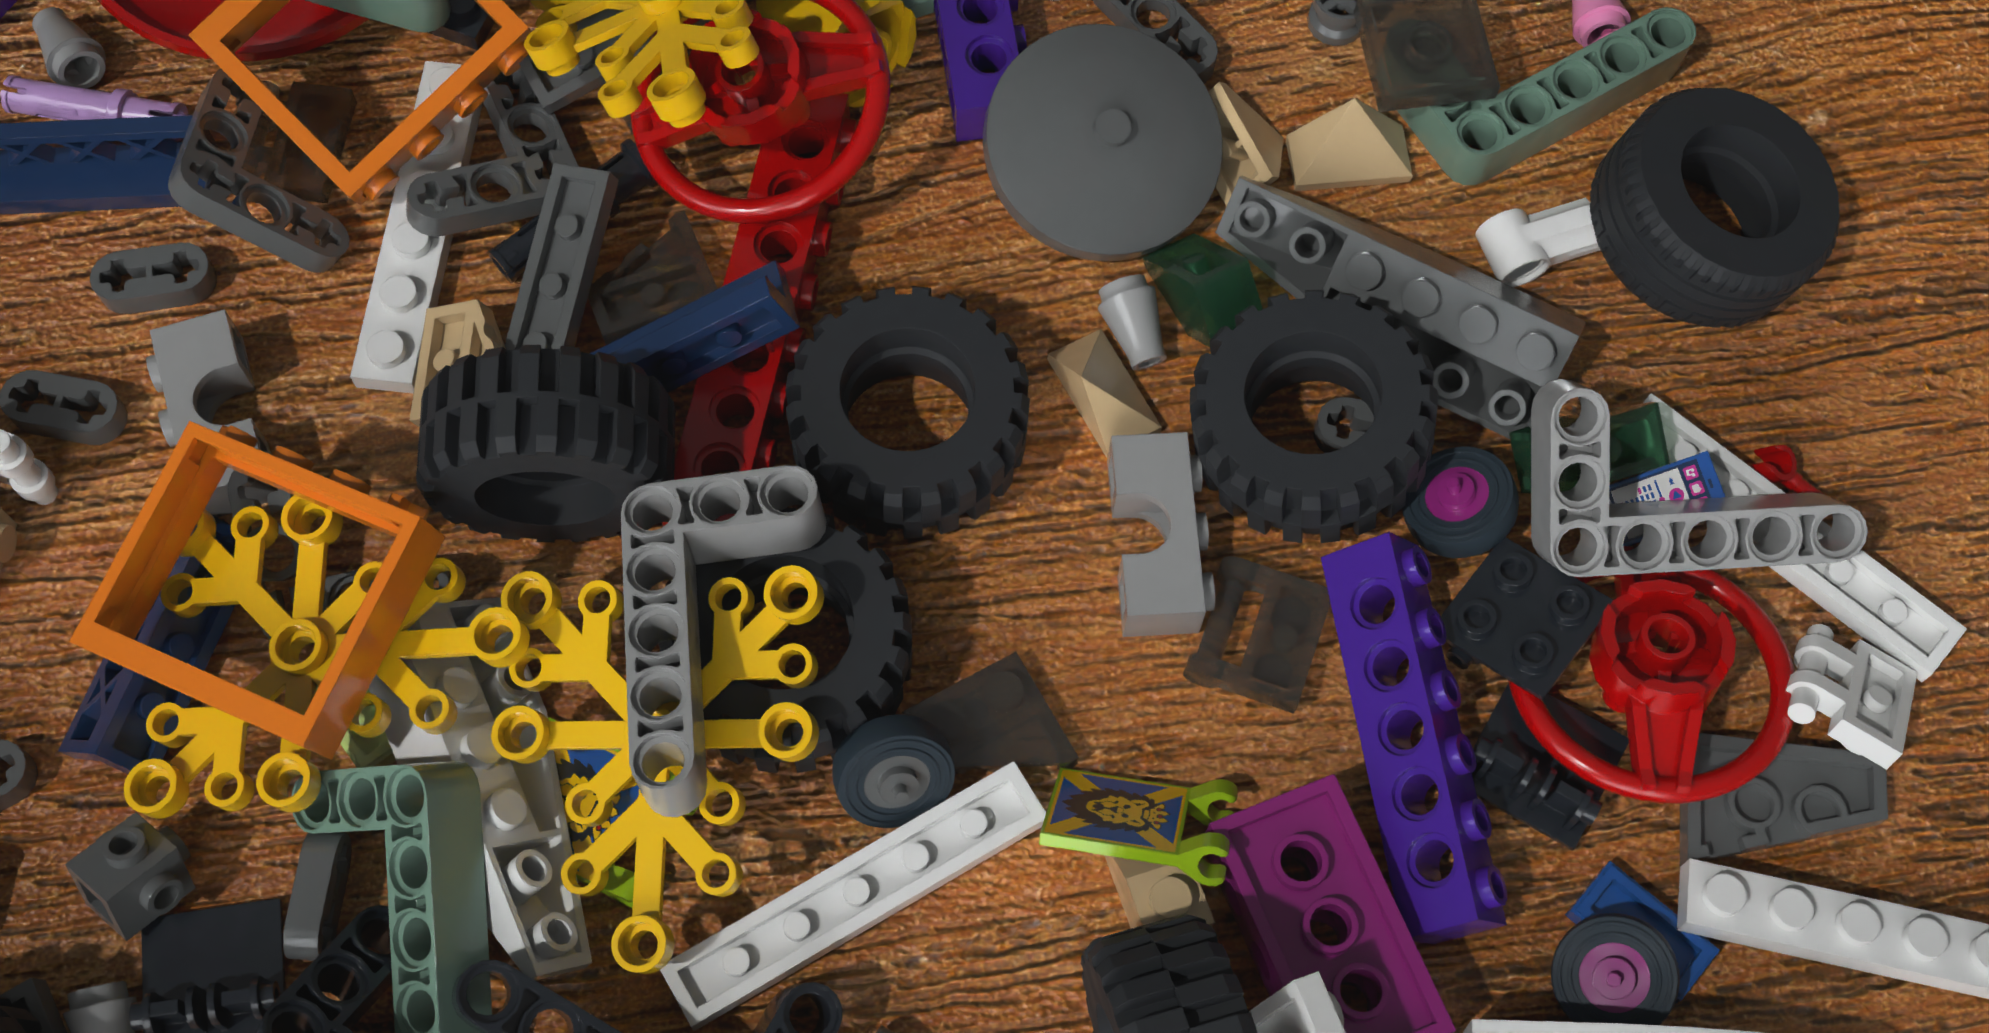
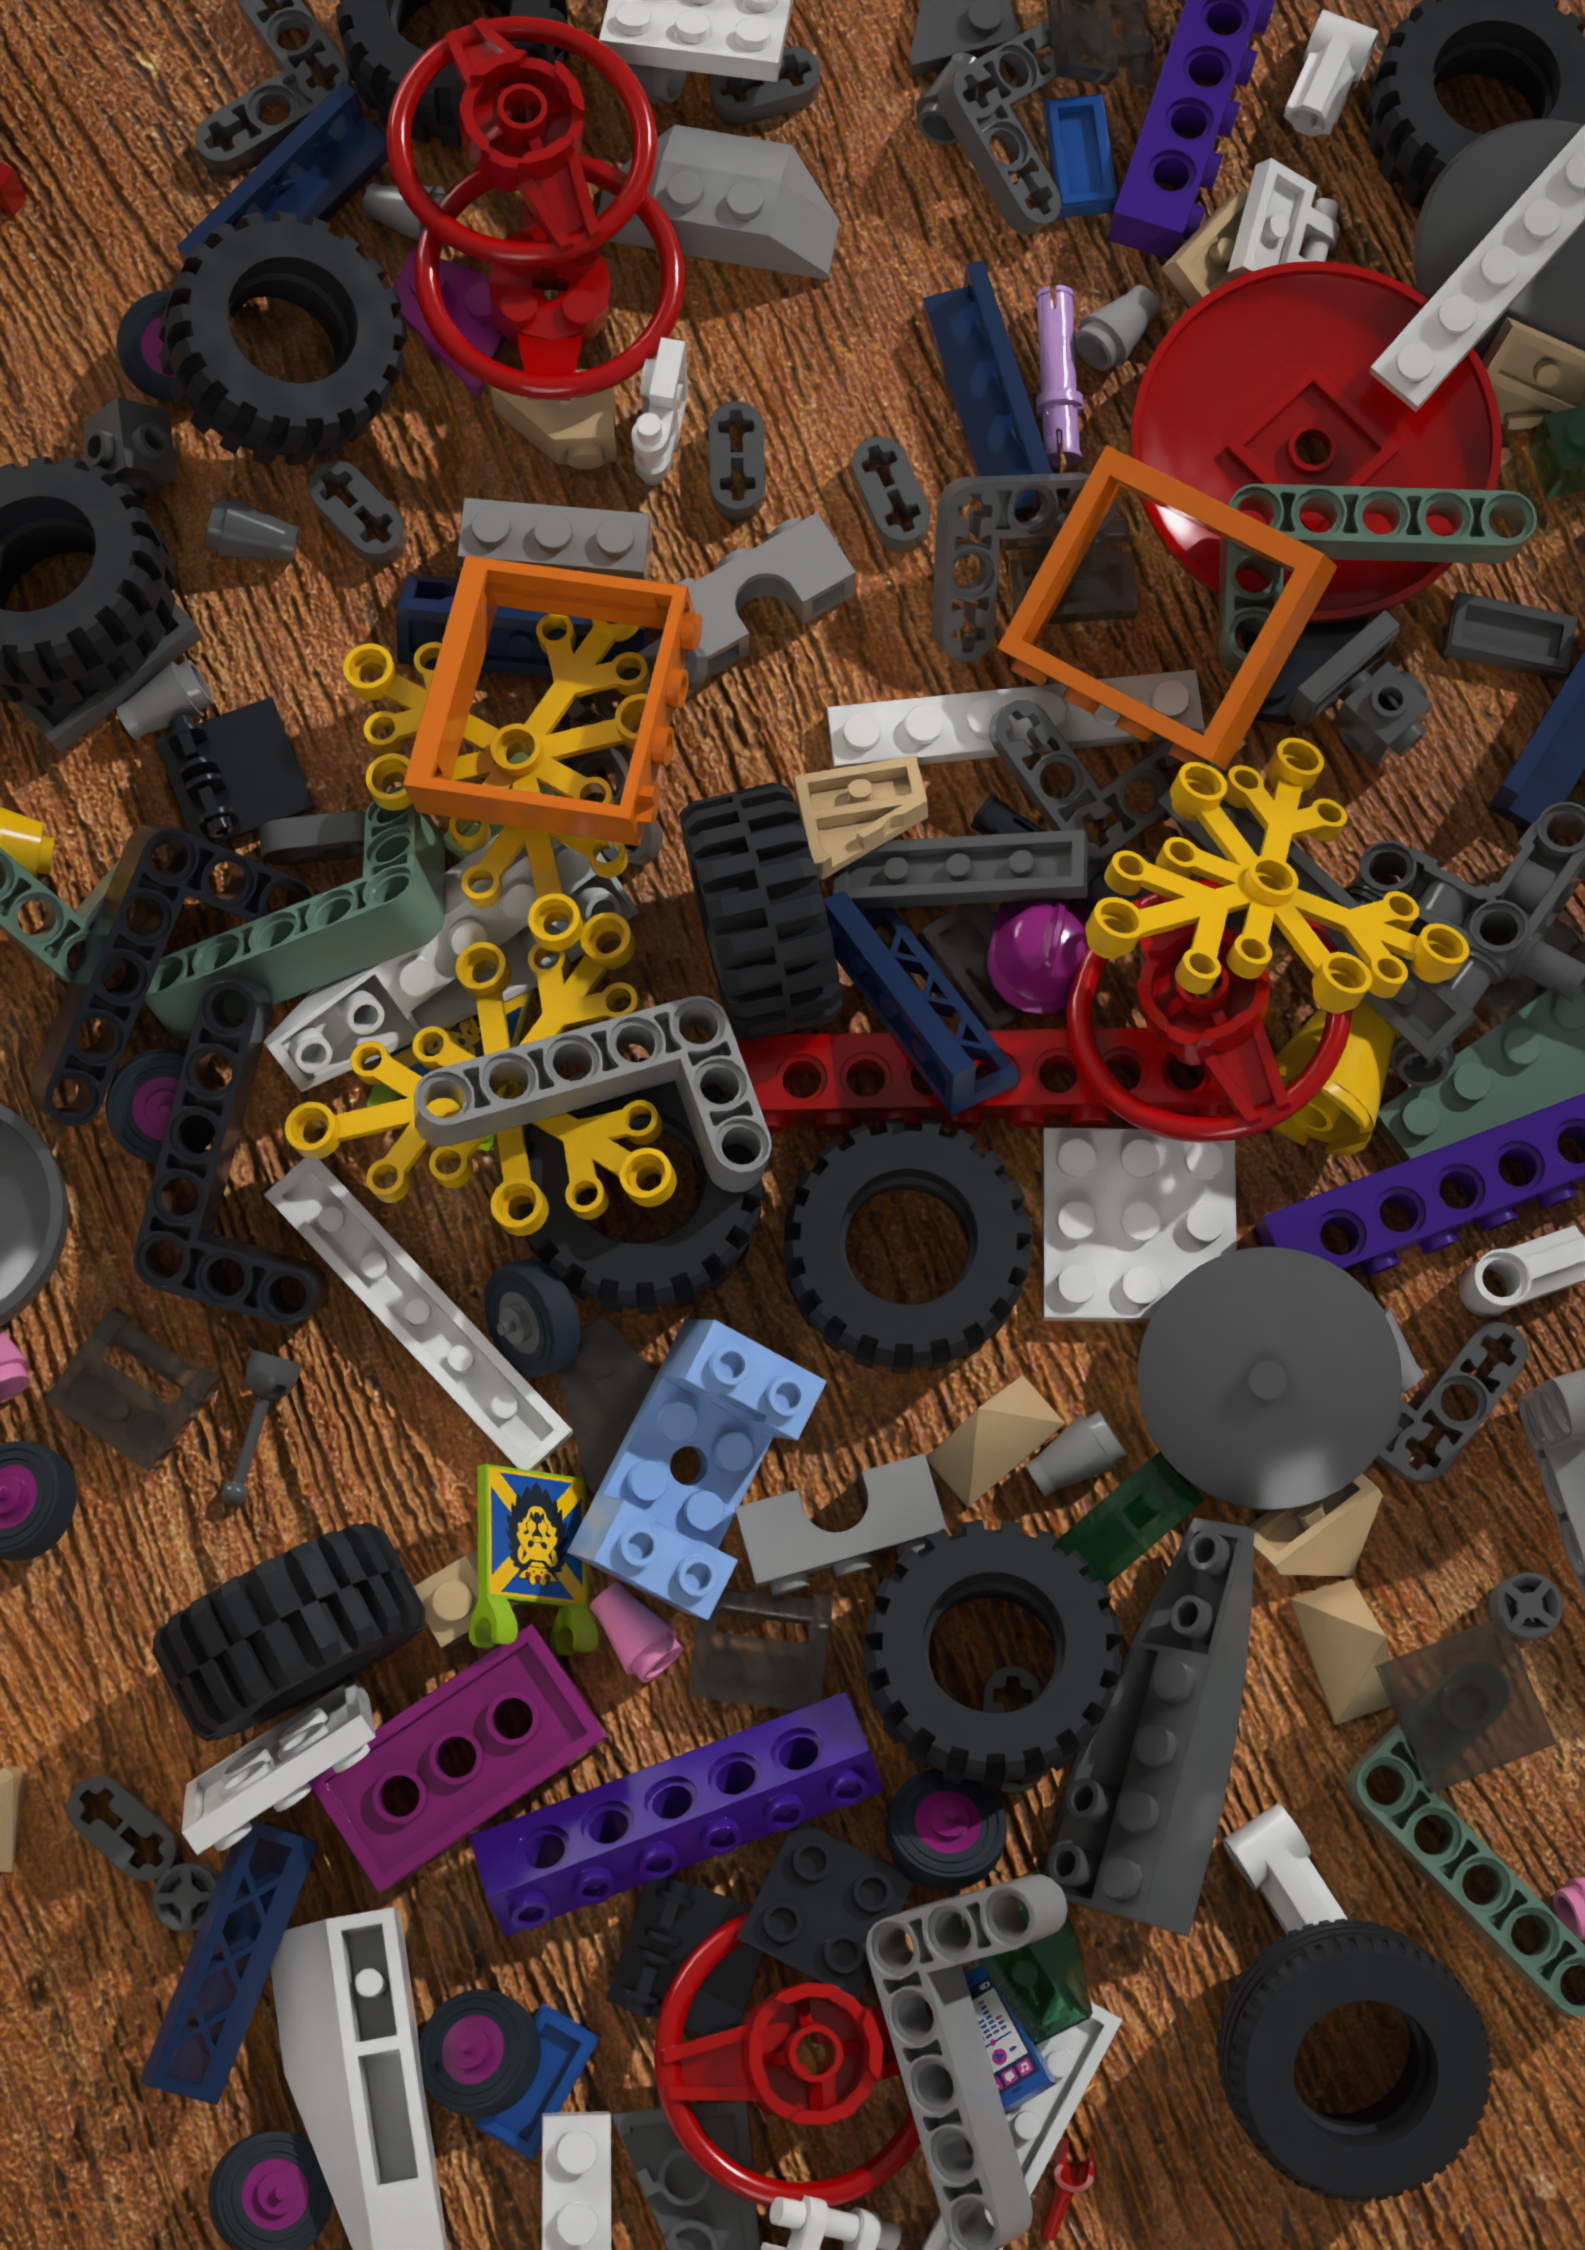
camera: 80 degrees right, 10 degrees up
dark grey brick [65,812,196,941] -> none
none -> light grey arch [458,498,653,581]
none -> light blue plate [566,1319,827,1620]
none -> bright pink cone [590,1582,683,1683]
none -> magenta piece [987,899,1088,1015]
none -> white plate [1042,1128,1237,1322]

